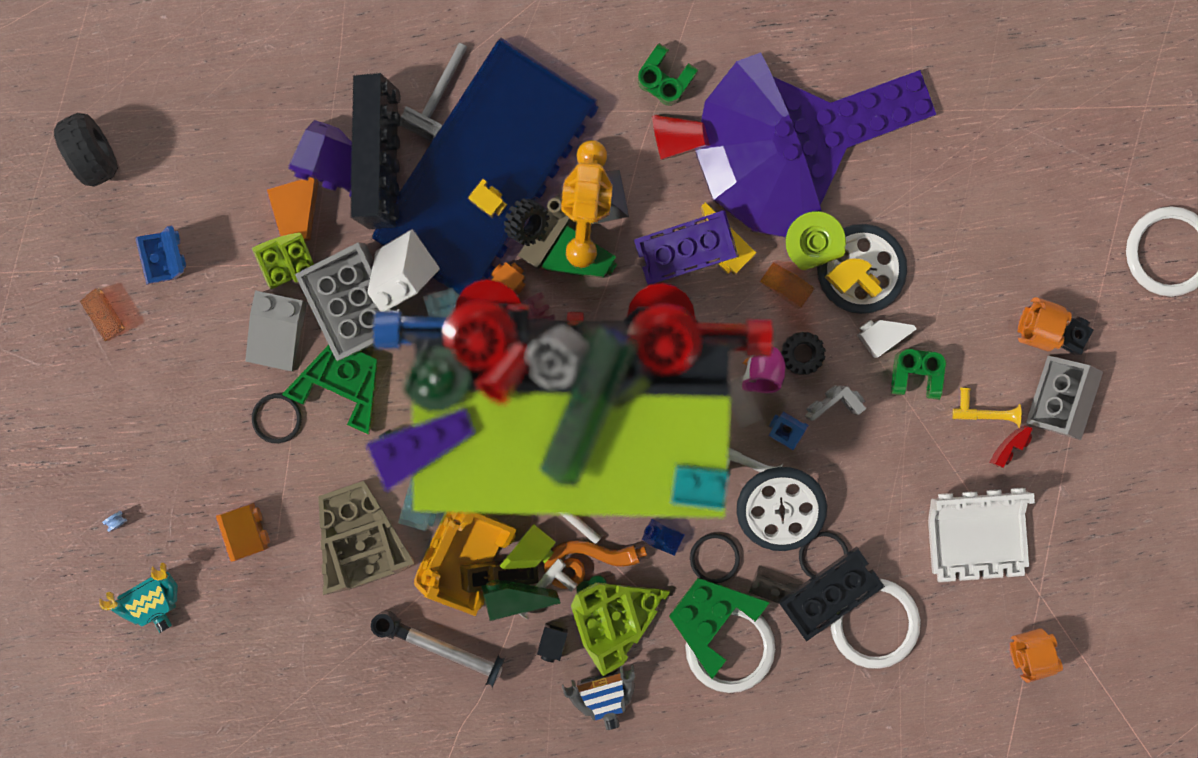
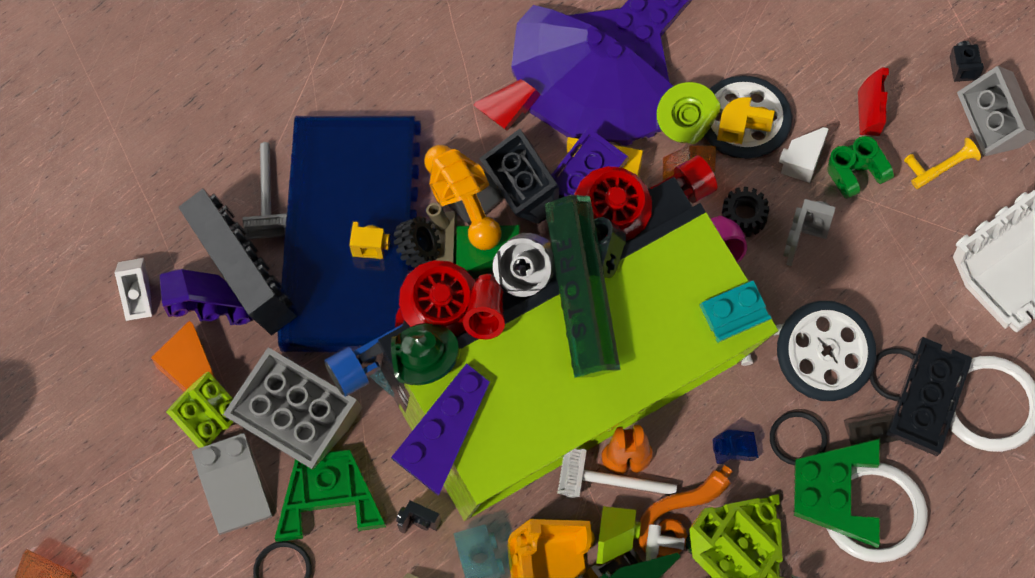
camera: 25 degrees left, 25 degrees down
blue bracket [135,225,186,285] -> none
white slope [367,229,440,311] -> none
green piece [638,43,699,106] -> none
blue brick [768,412,809,450] -> none
red slope [989,426,1033,468] -> none
orange brick [1017,297,1072,352] -> none
none -> white slope [115,258,152,321]
none -> black slope [479,129,561,224]
none -> red slope [858,67,889,136]

